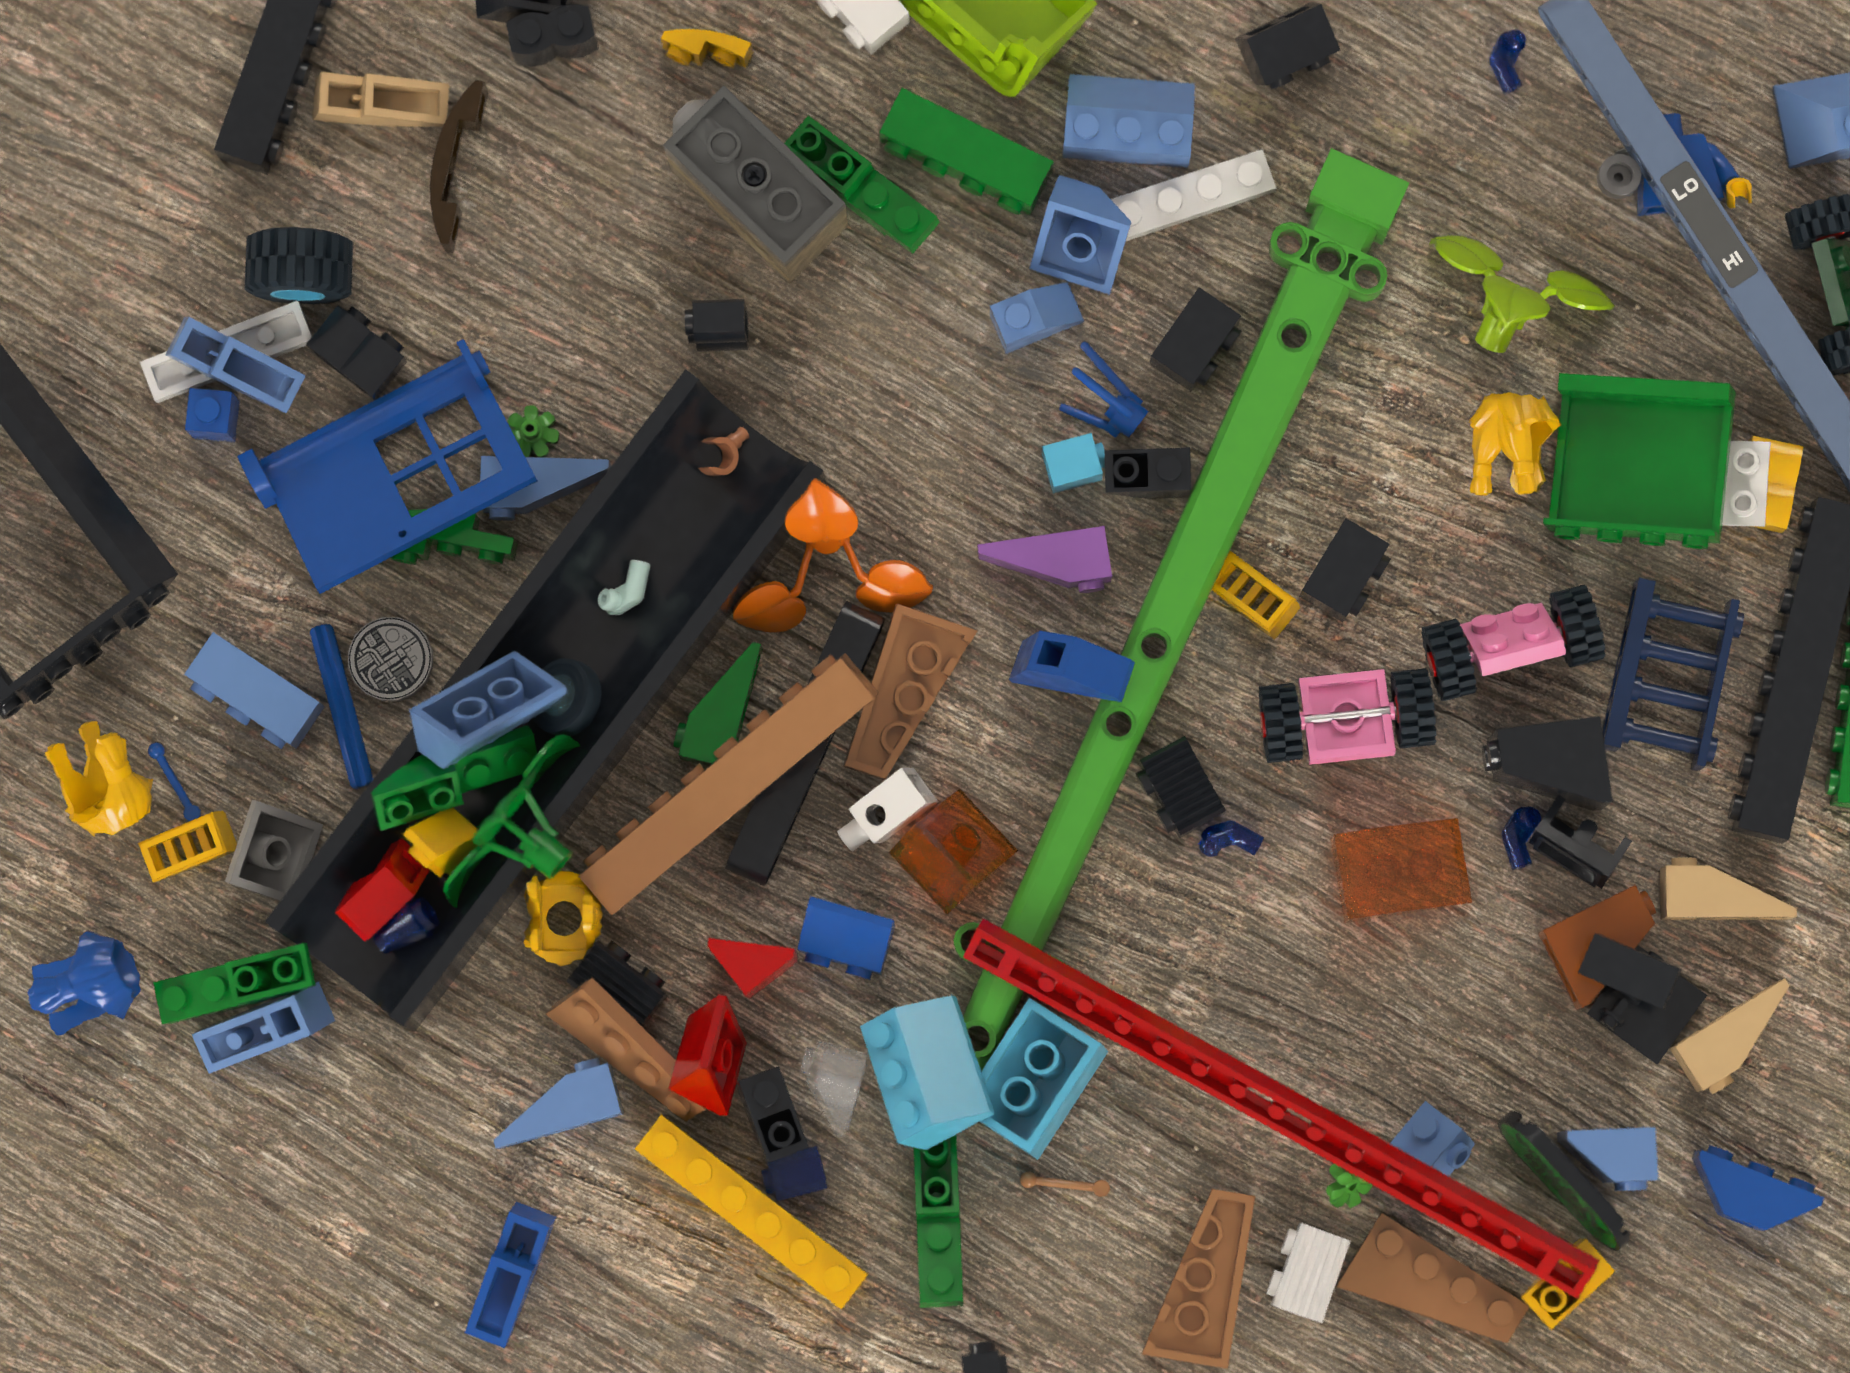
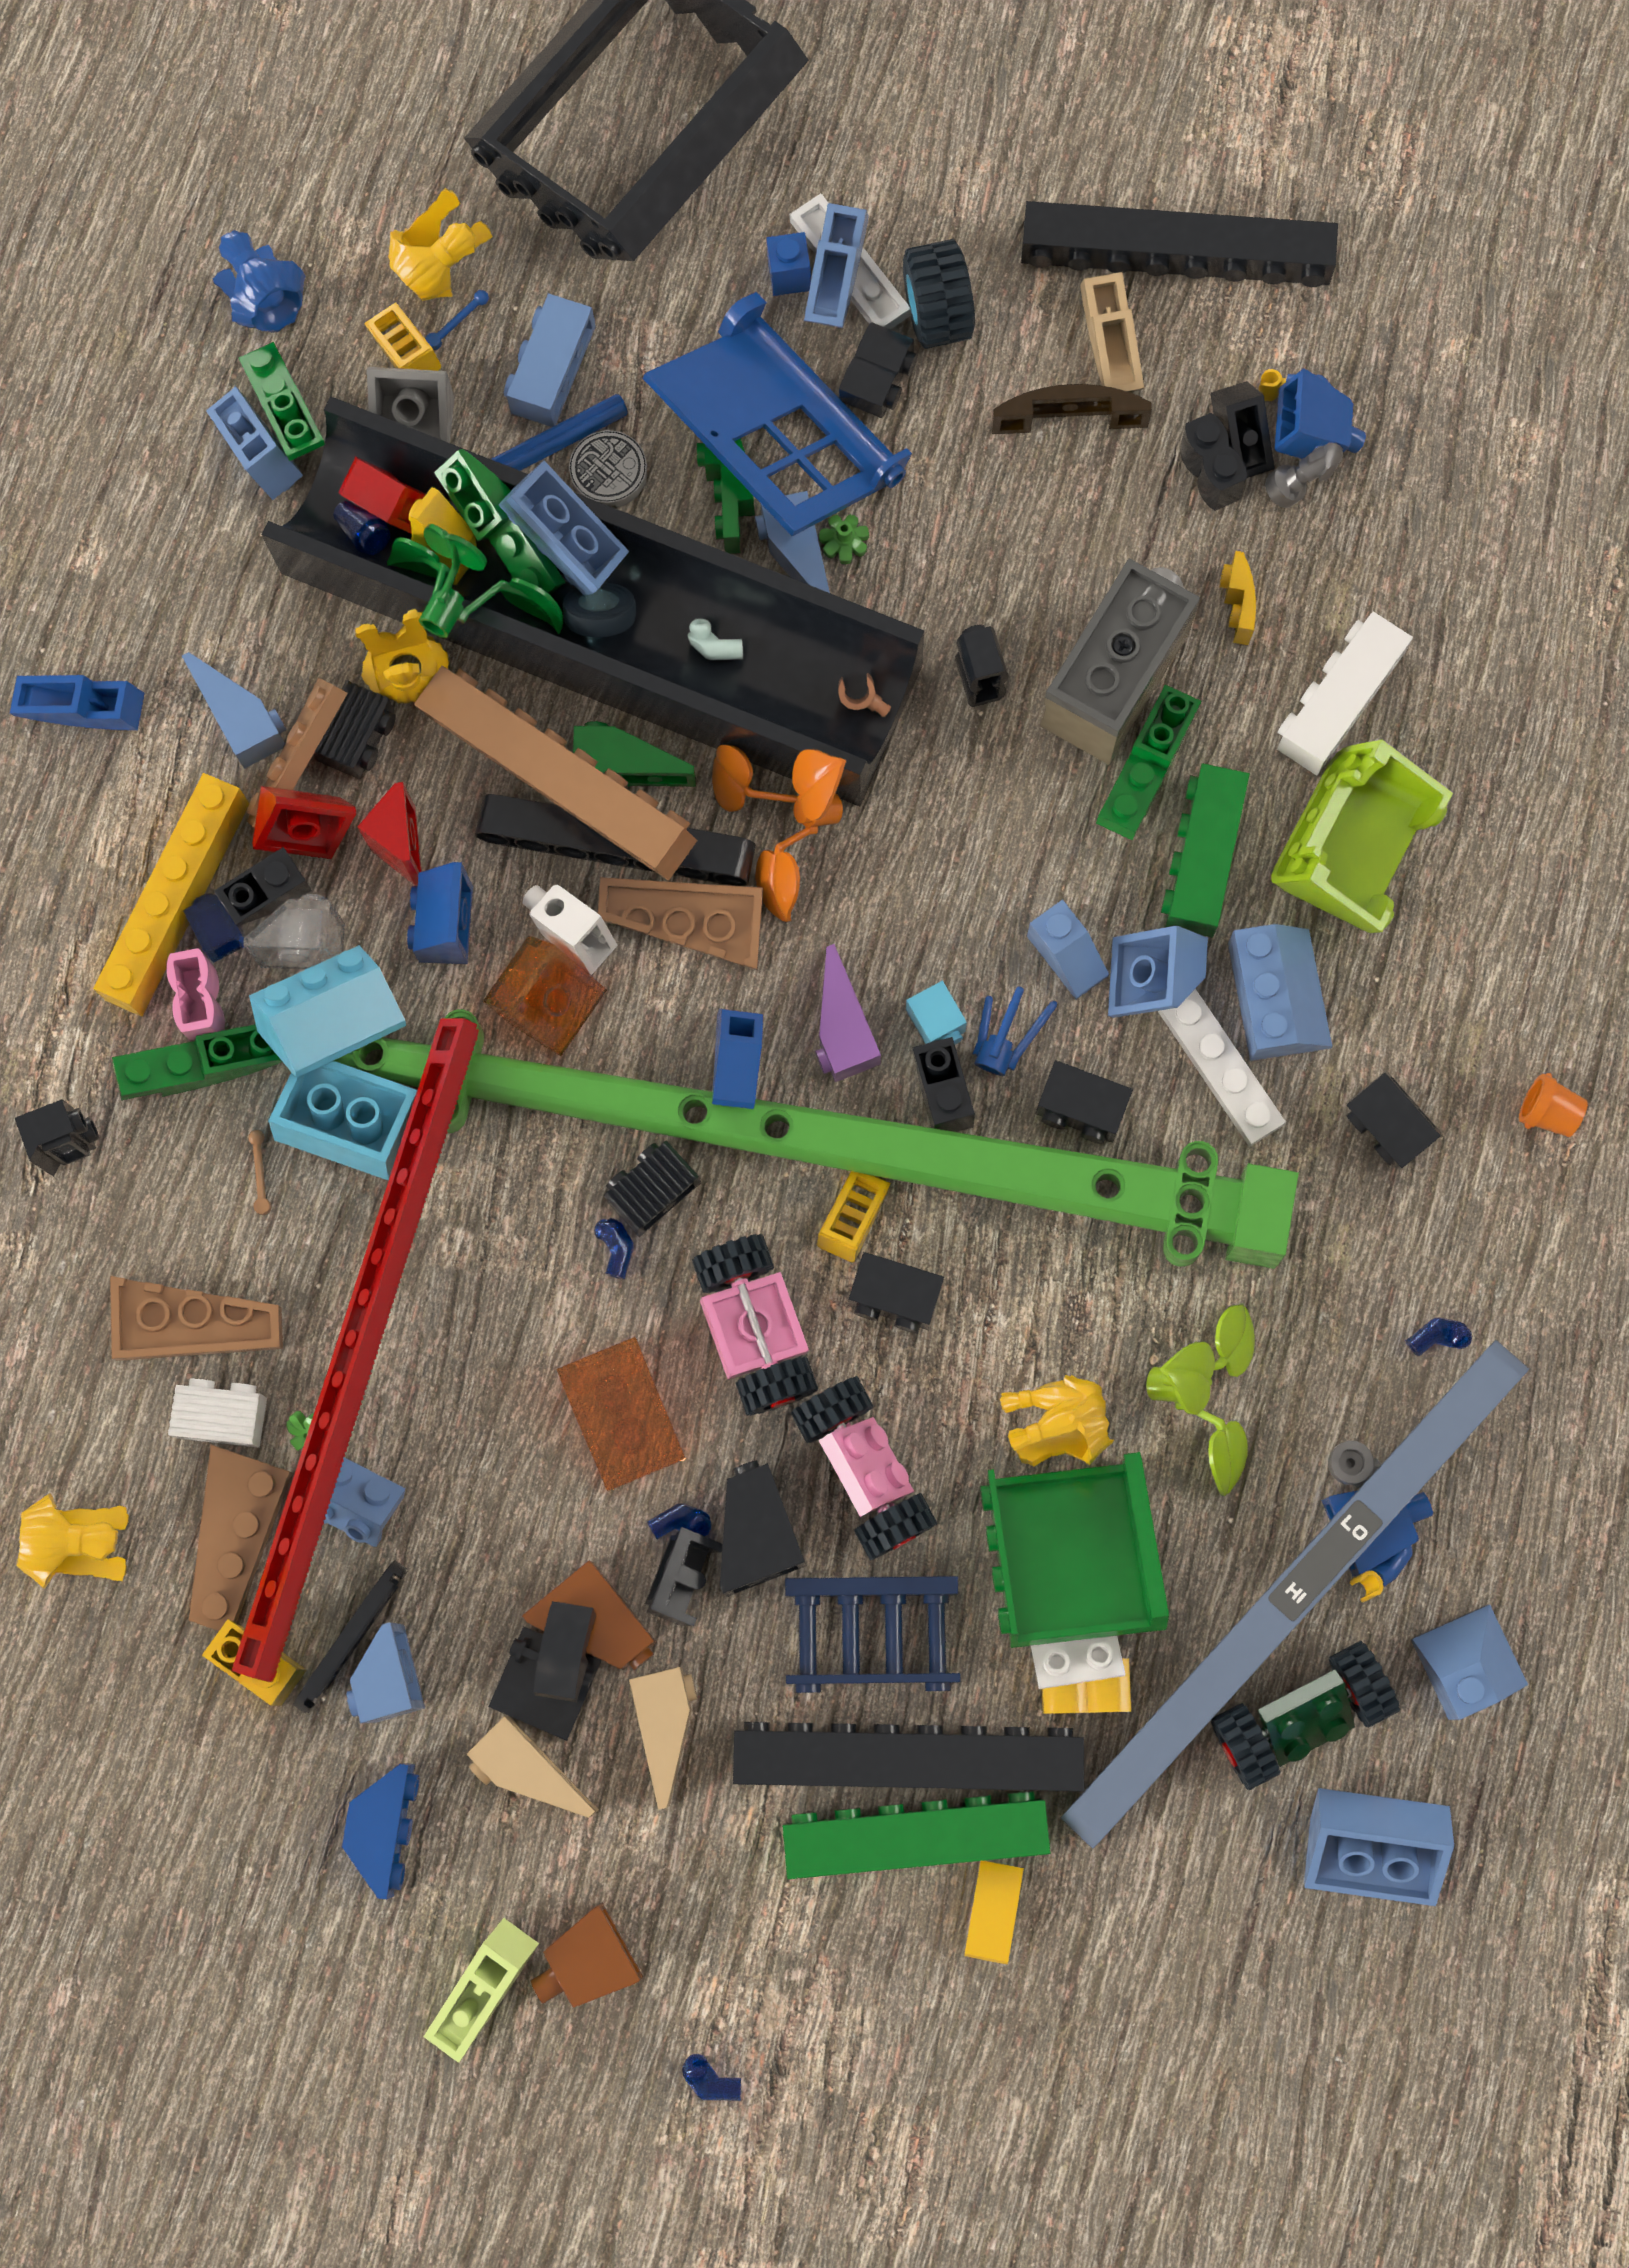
camera: 75 degrees right, 5 degrees down
none -> bright pink brick [167,948,225,1042]

